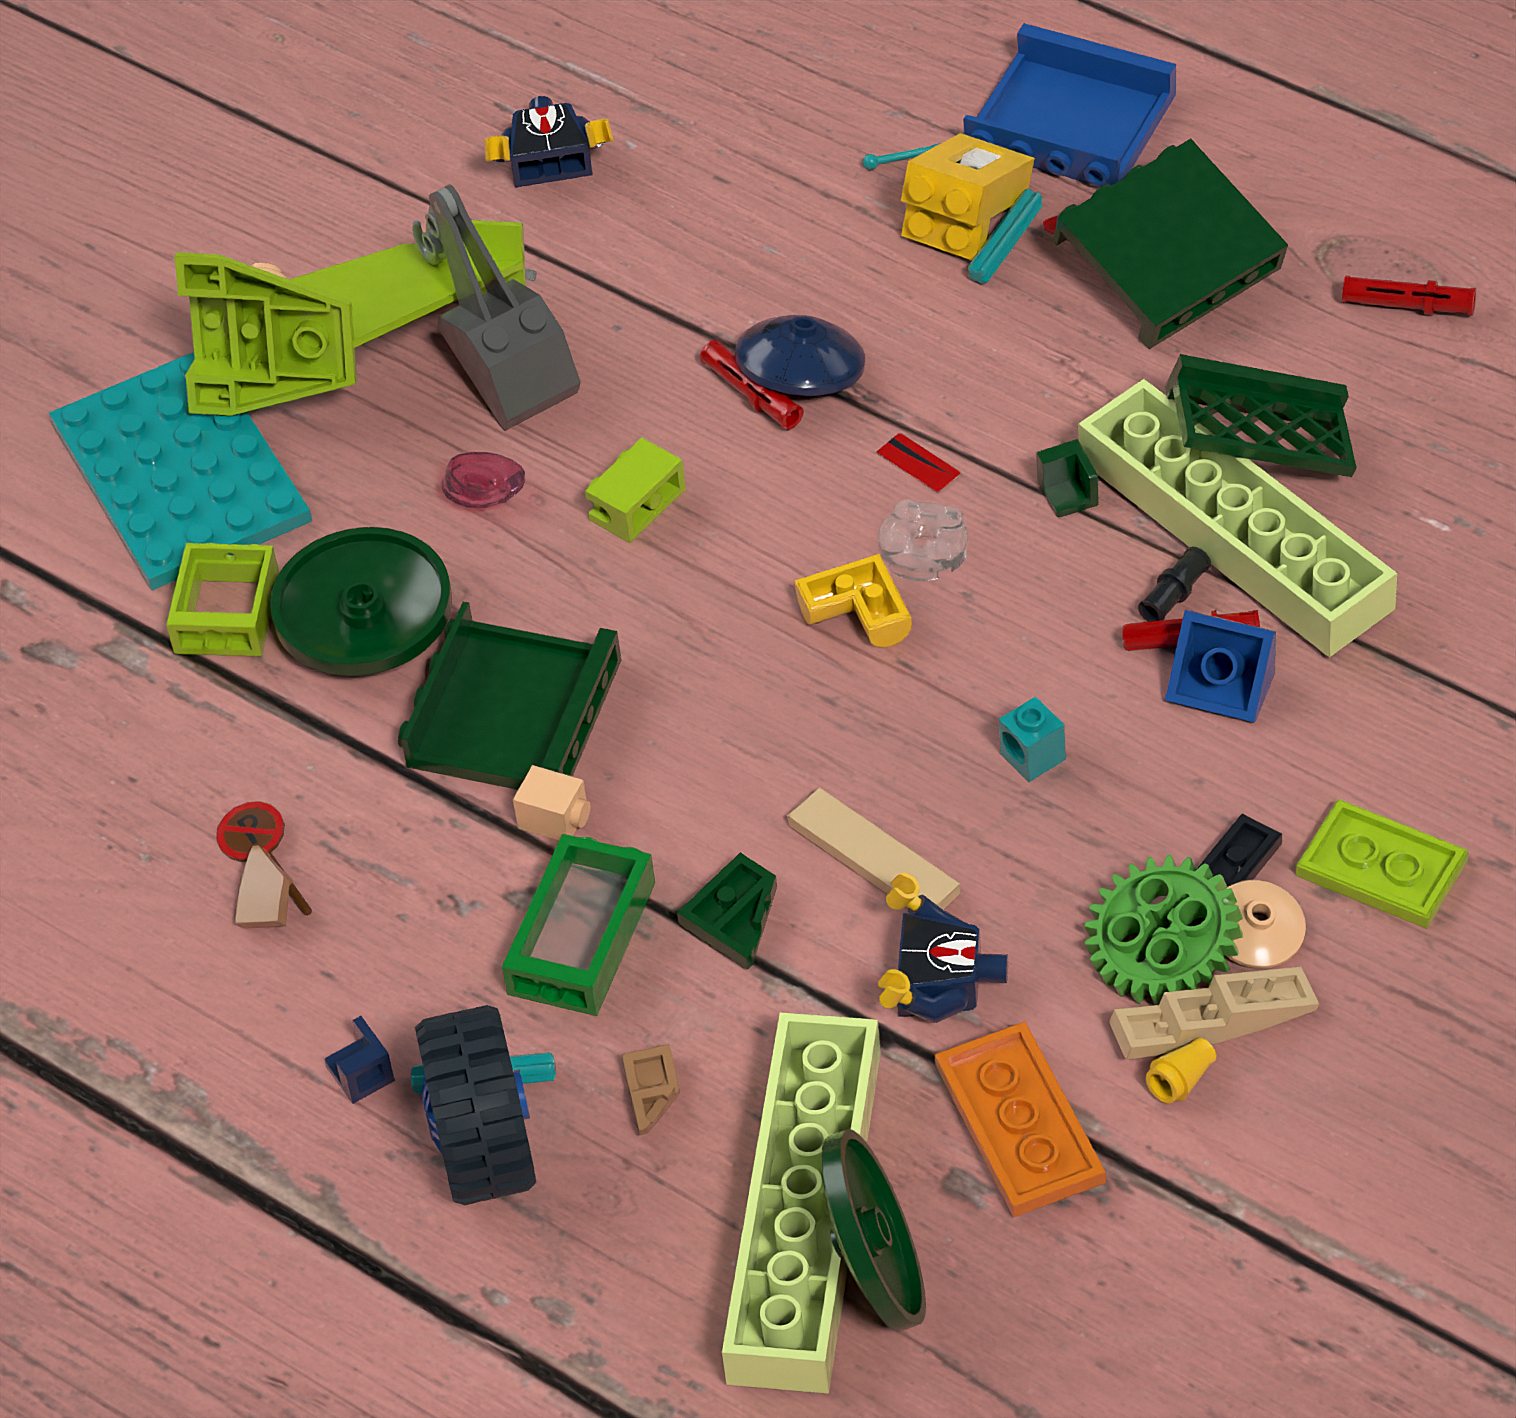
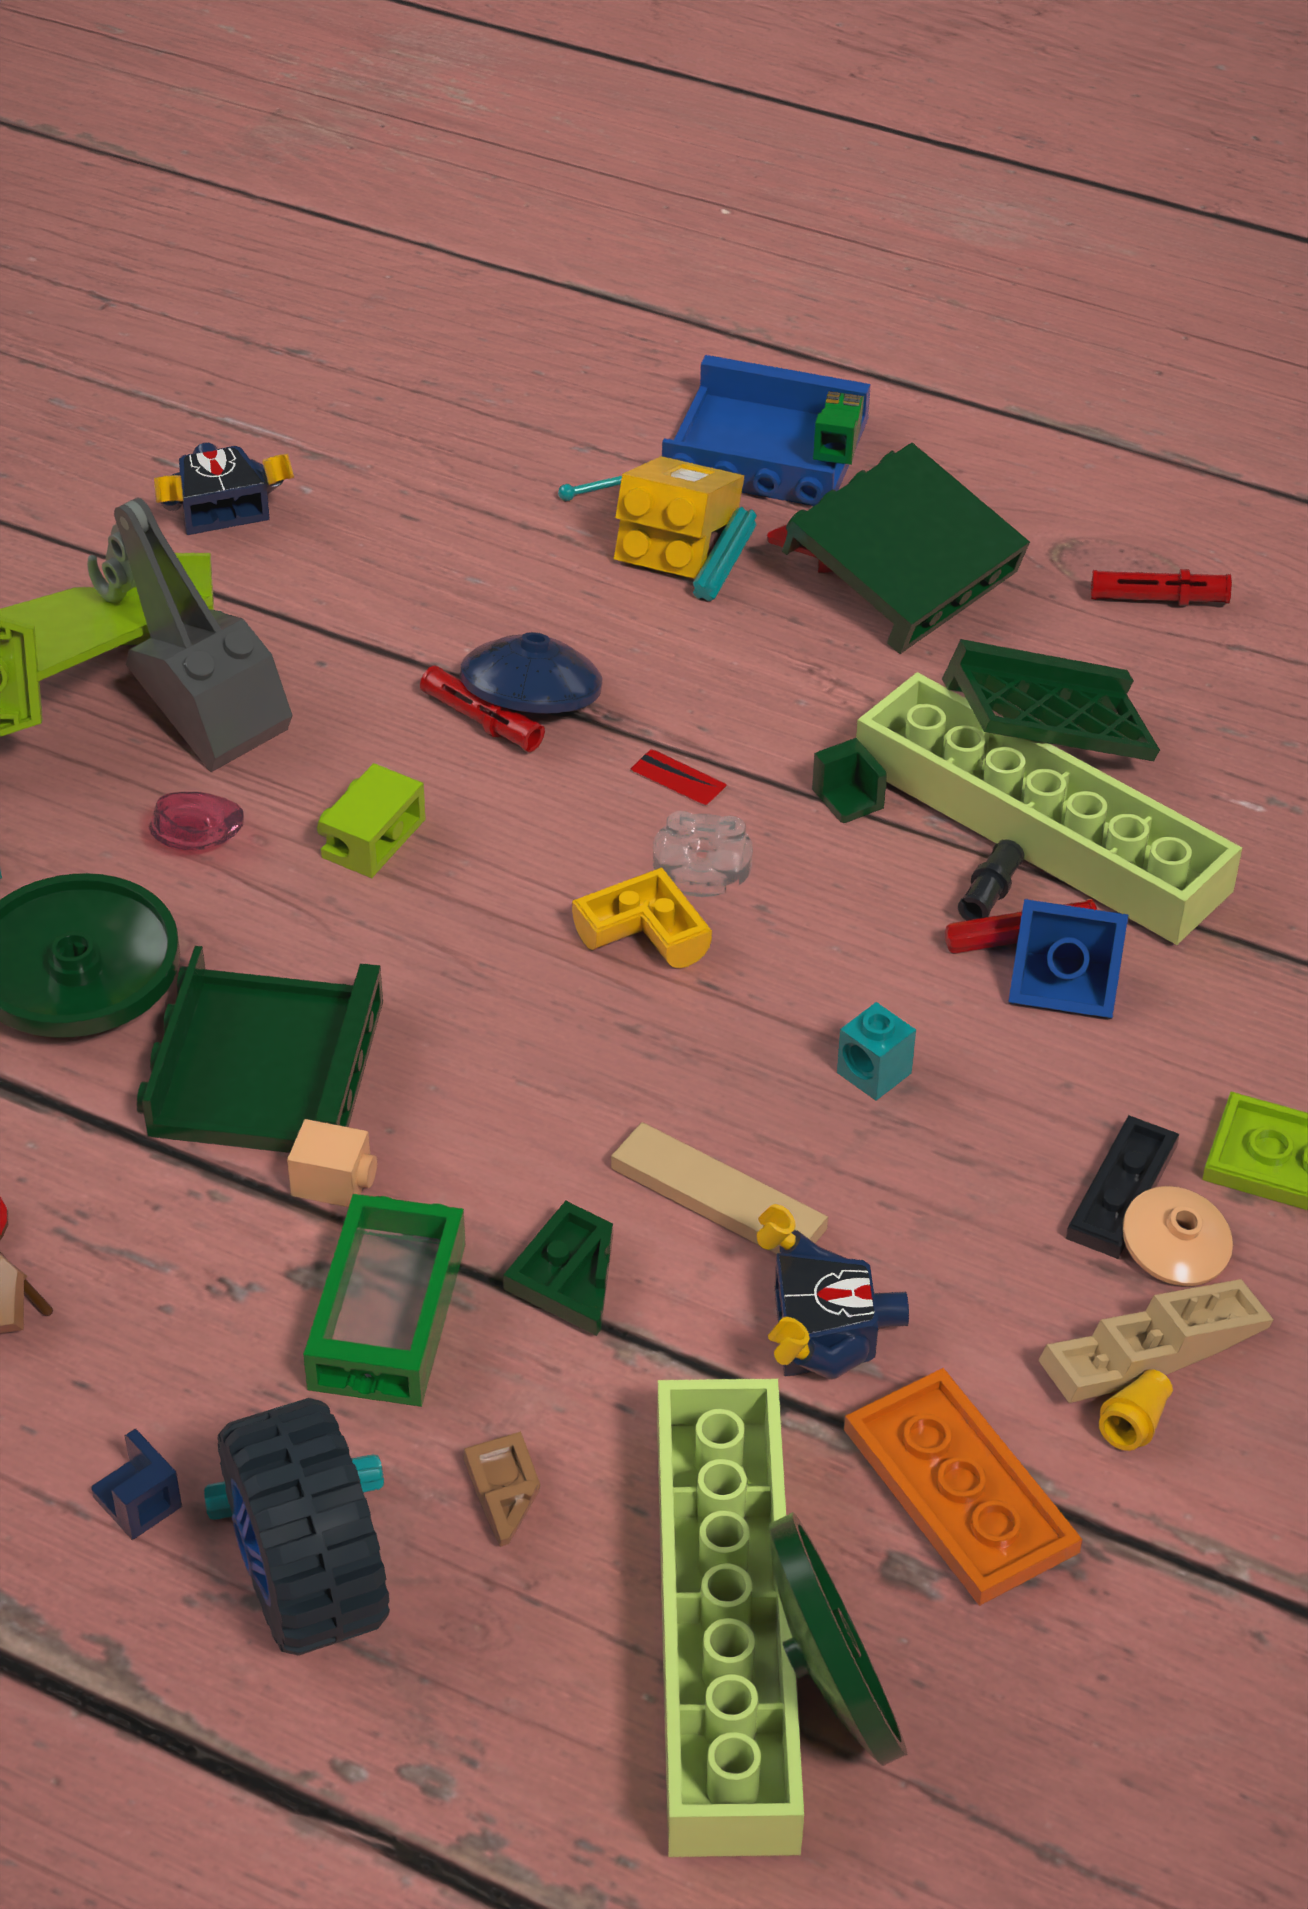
camera: 15 degrees left, 5 degrees down
bright green gear [1084,855,1243,1005] -> none
none -> green leg [813,391,864,465]

